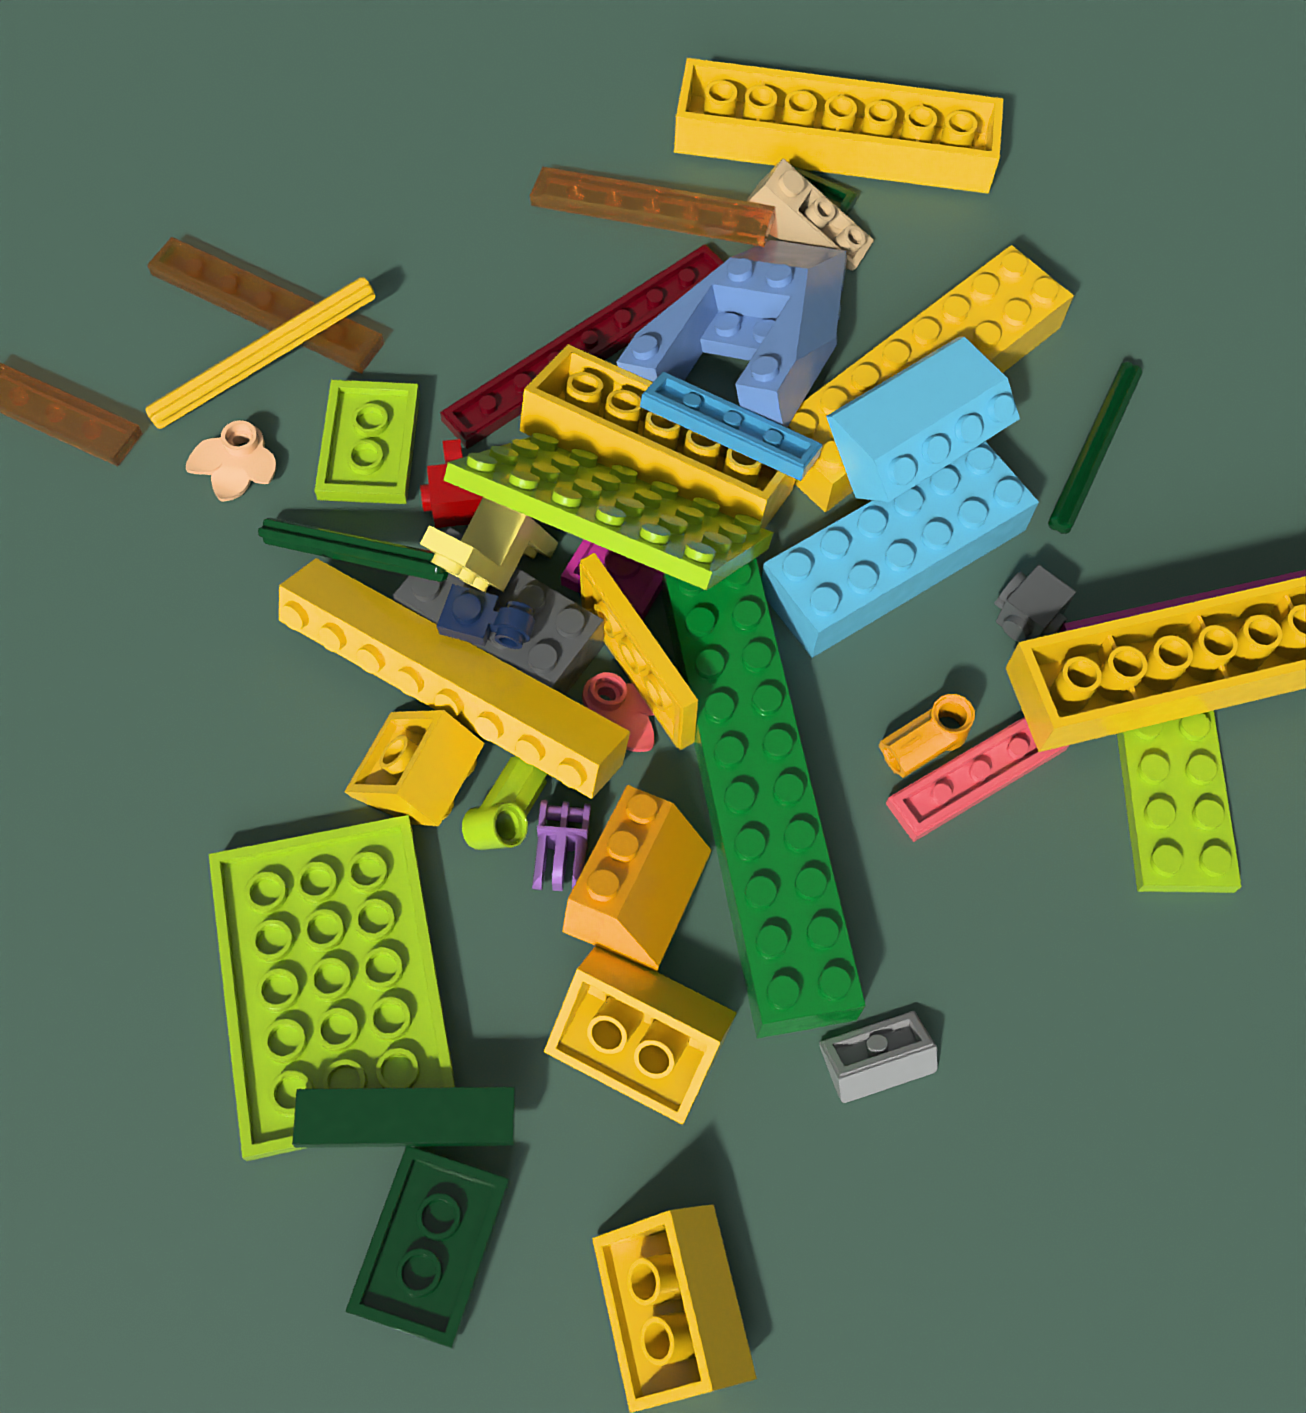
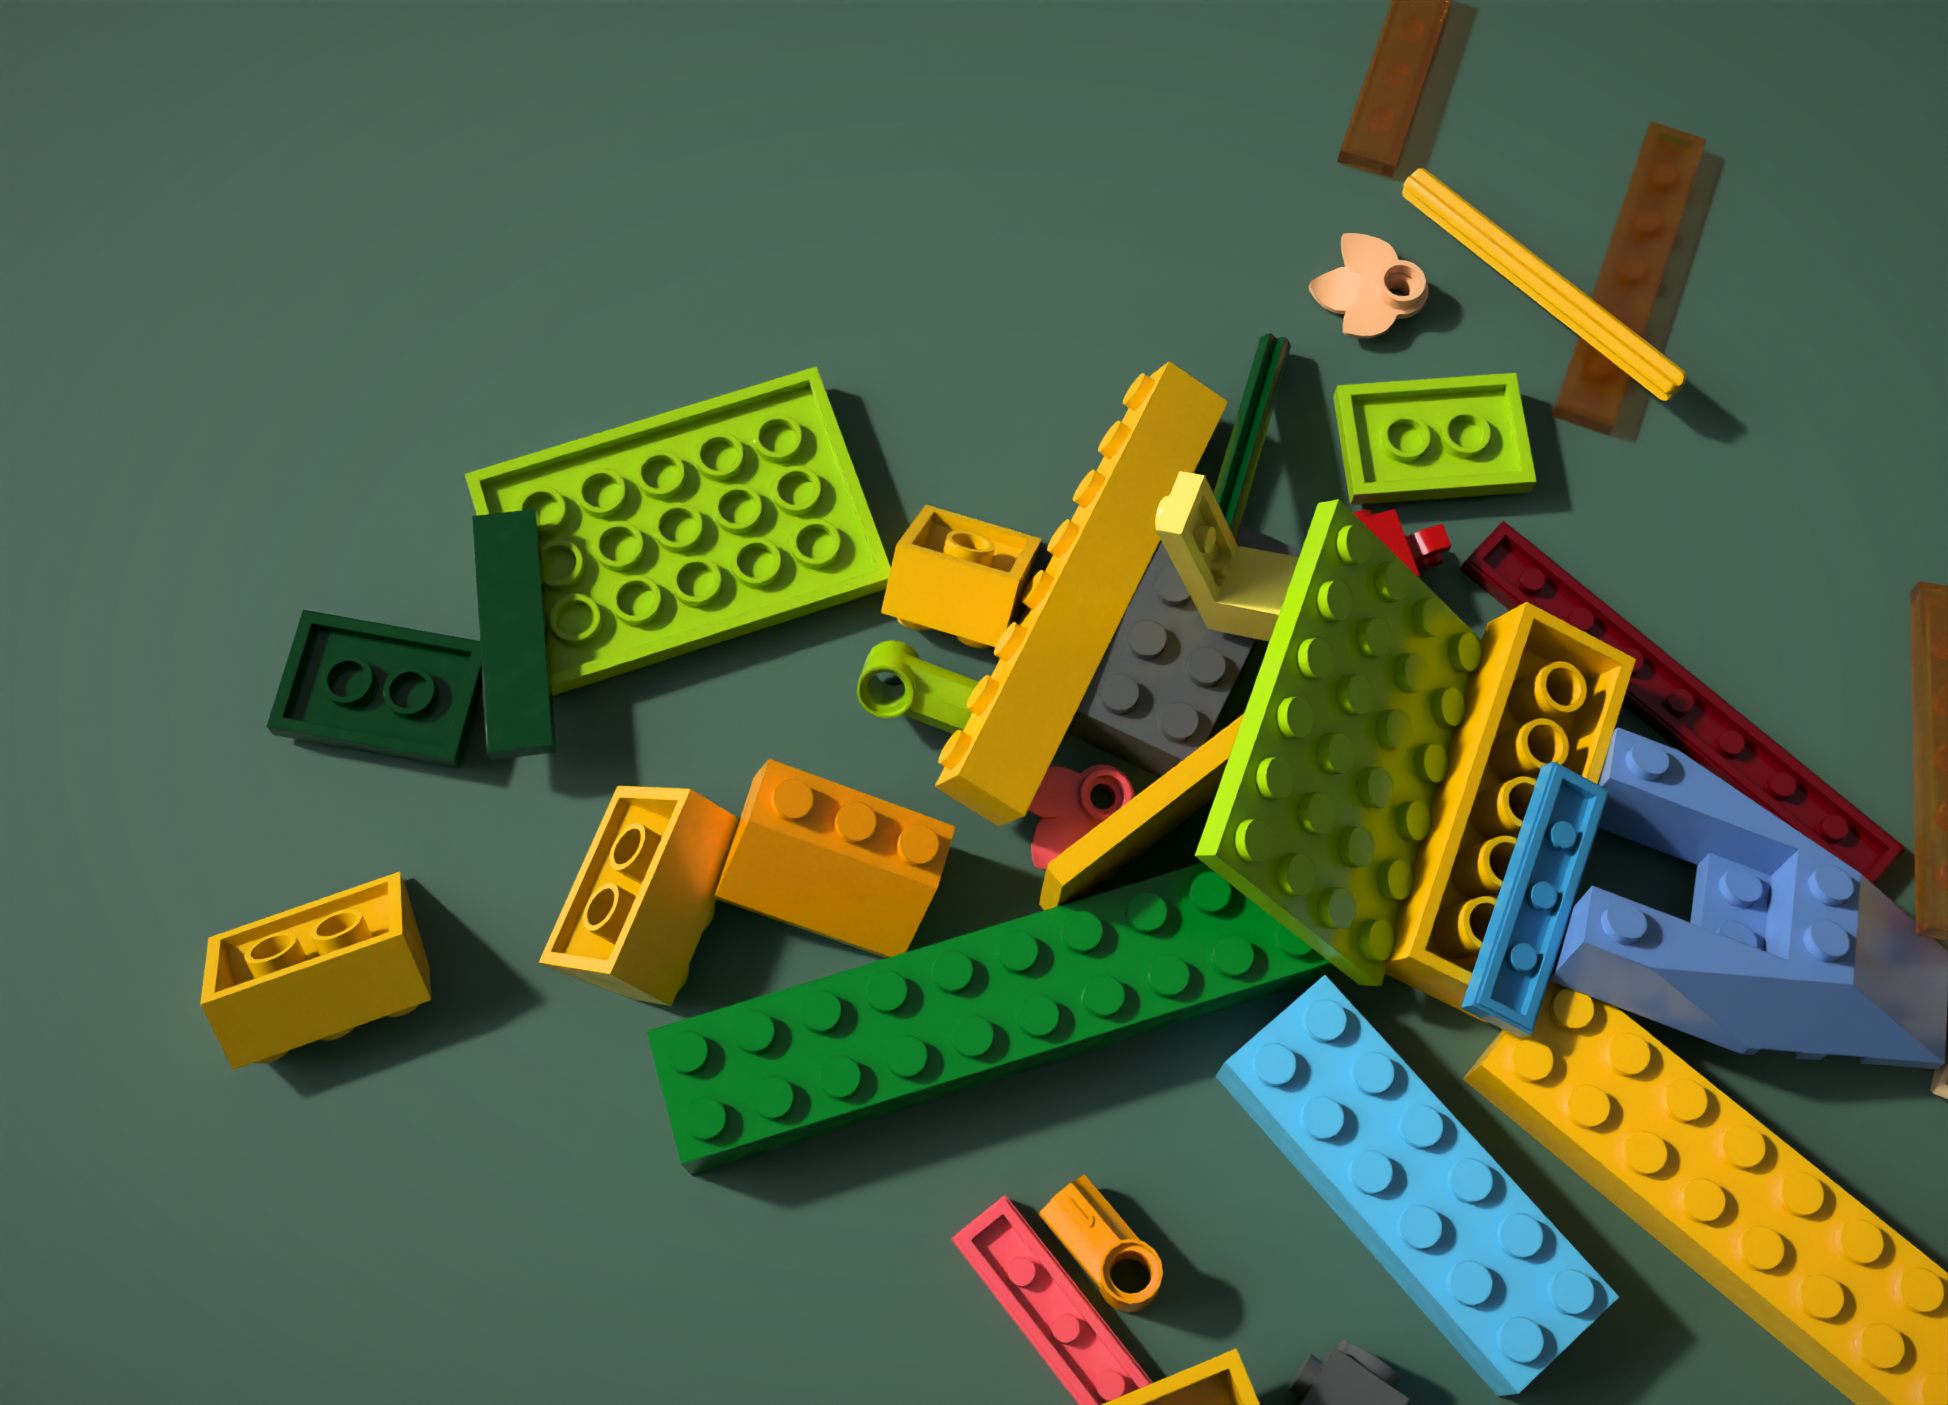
camera: 85 degrees right, 5 degrees up
dark blue plate [437,584,536,649] -> none
medium lavender arm [532,800,591,891] -> none
light grey slope [819,1010,937,1103] -> none
medium azure slope [826,337,1020,502] -> none

